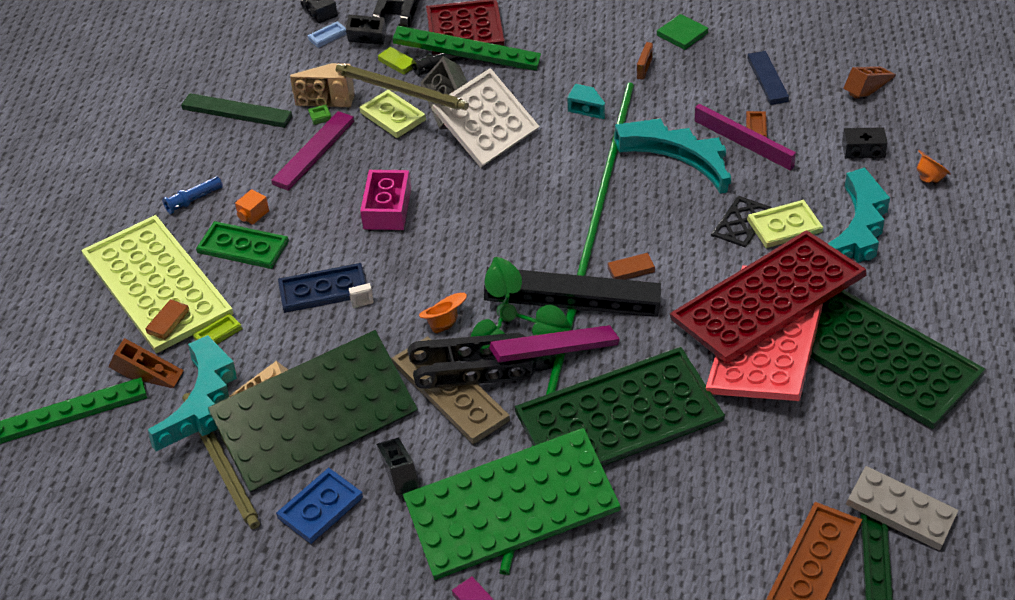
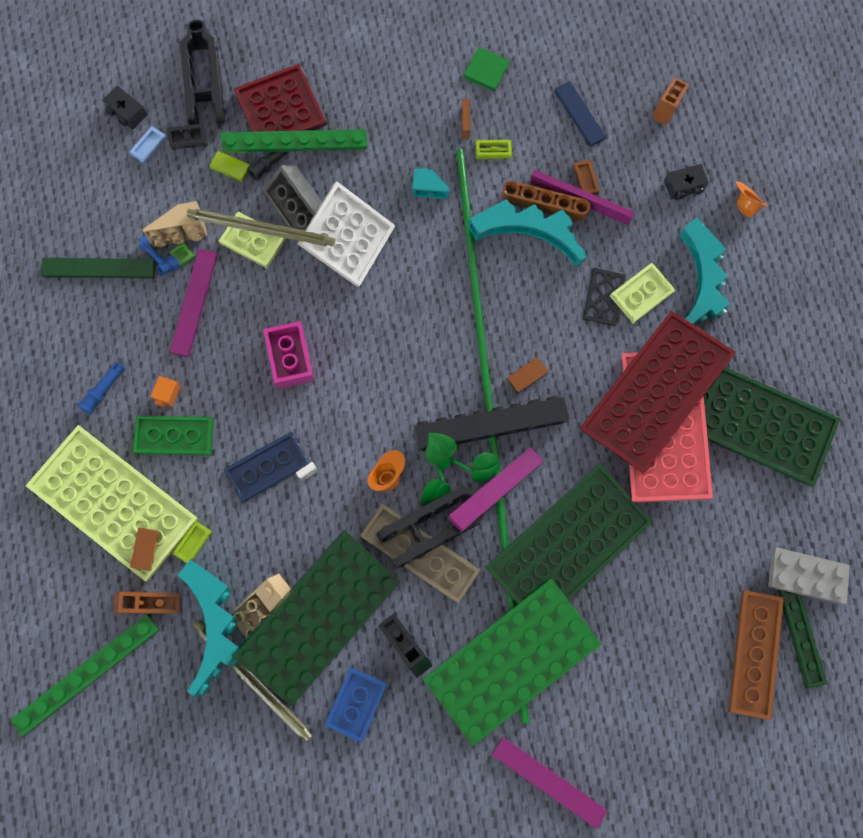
camera: 25 degrees left, 30 degrees up
none -> blue brick [138,236,180,275]
none -> lime tile [475,140,512,159]
none -> dark orange beam [502,181,590,221]

